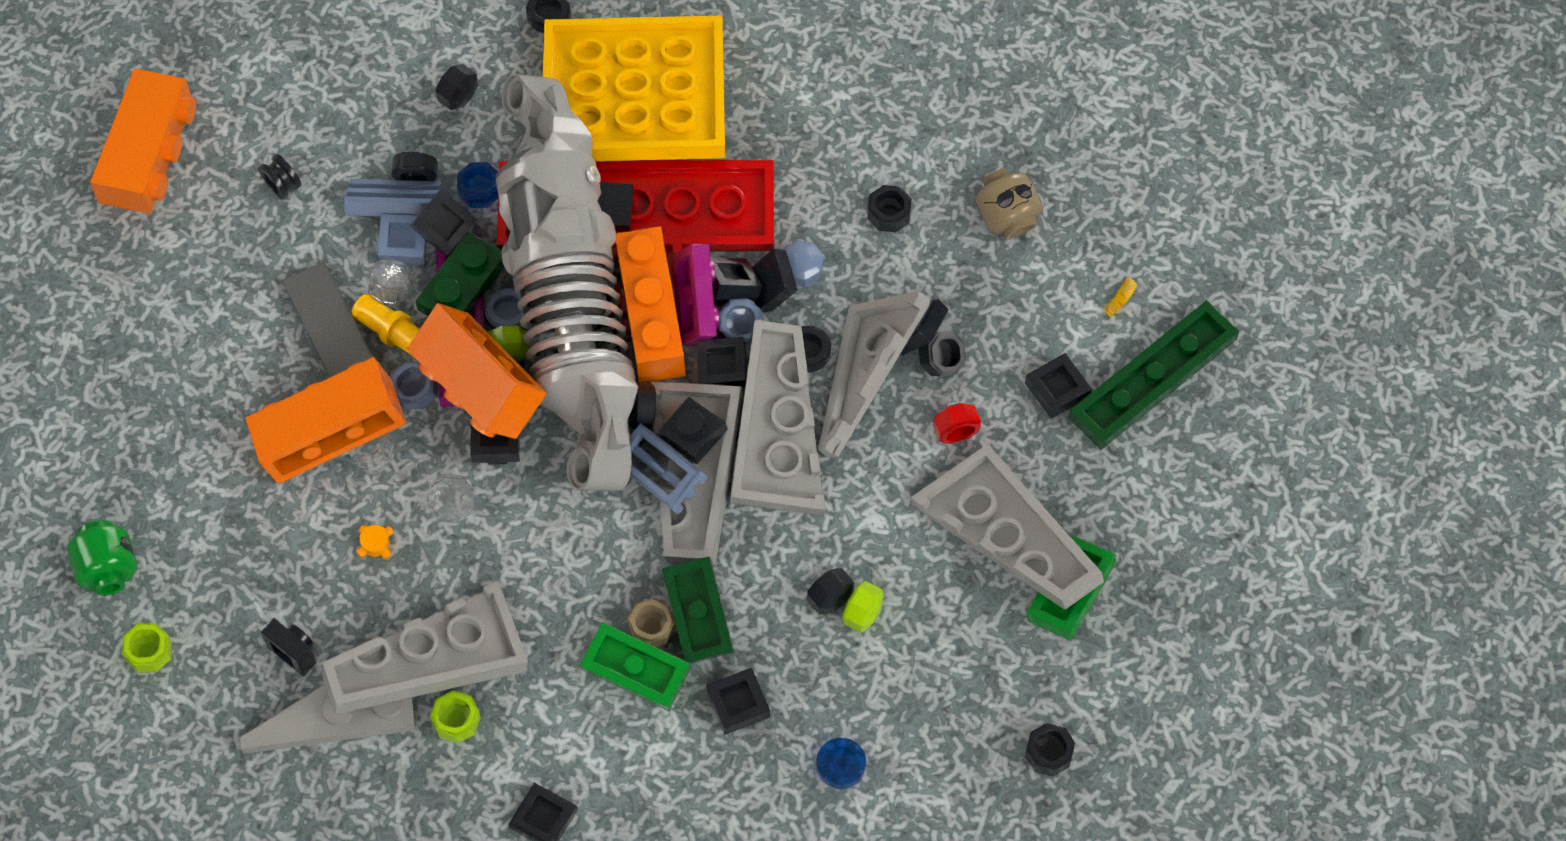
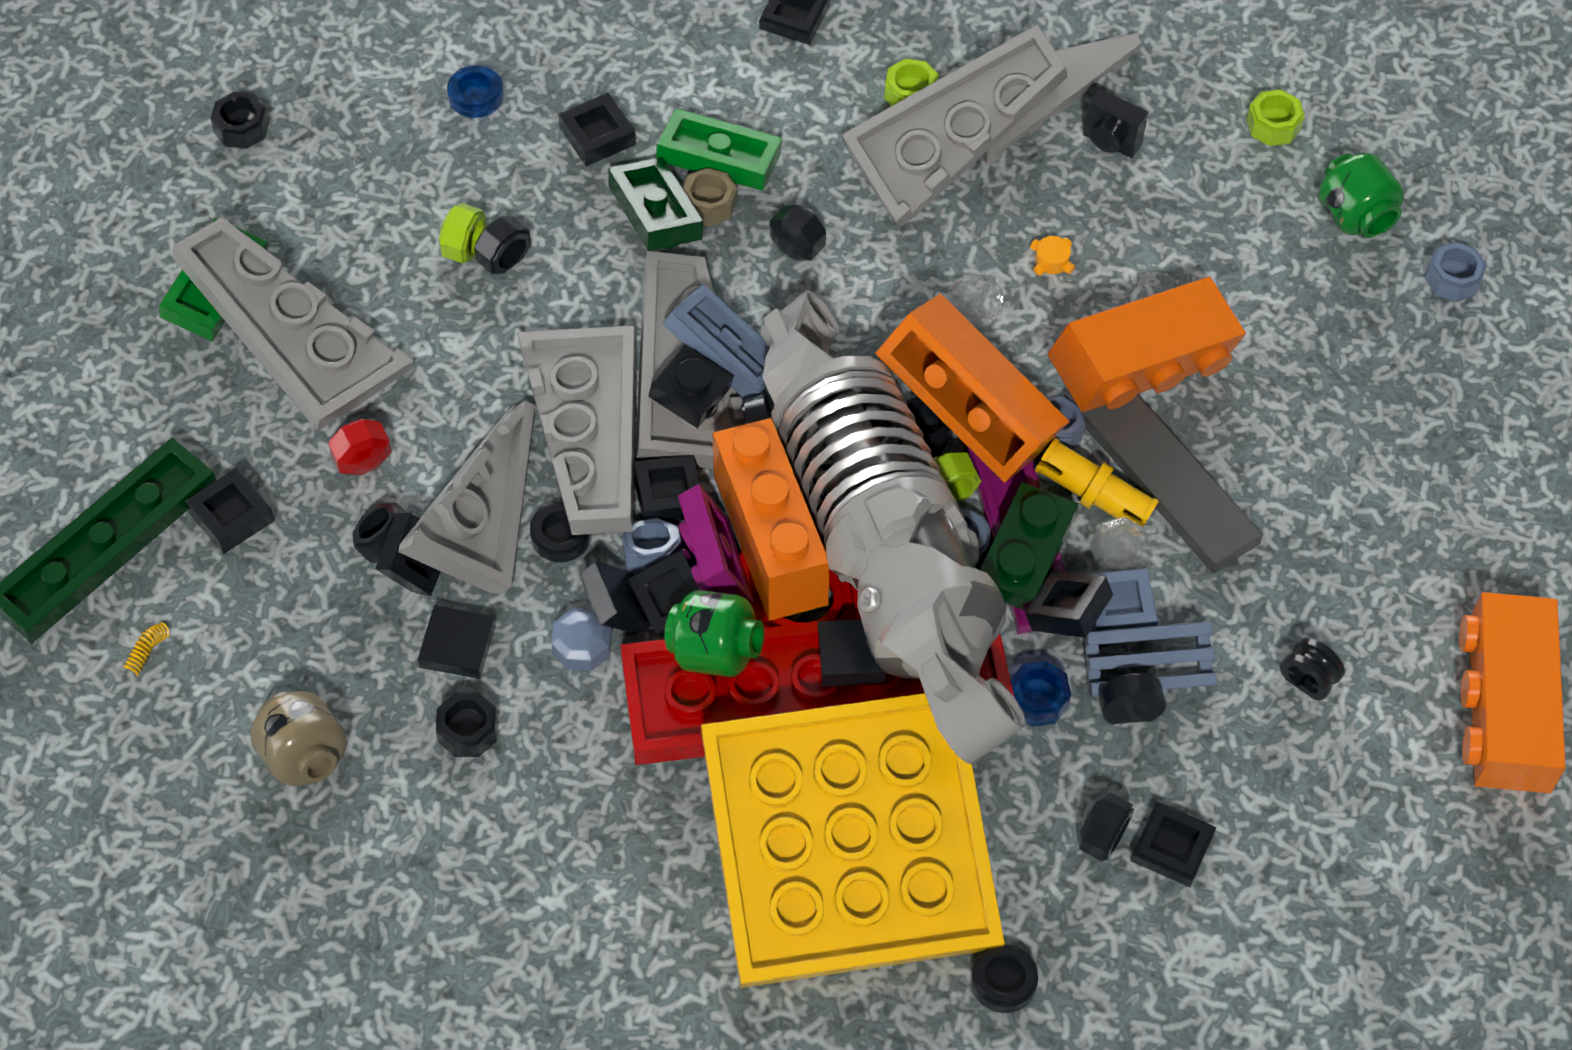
camera: 170 degrees right, 5 degrees down
none -> black tile [418,605,496,679]
none -> green head [665,590,764,677]
none -> black tile [769,205,826,261]
none -> black tile [1130,801,1217,888]
none -> sand blue tile [1425,242,1487,302]

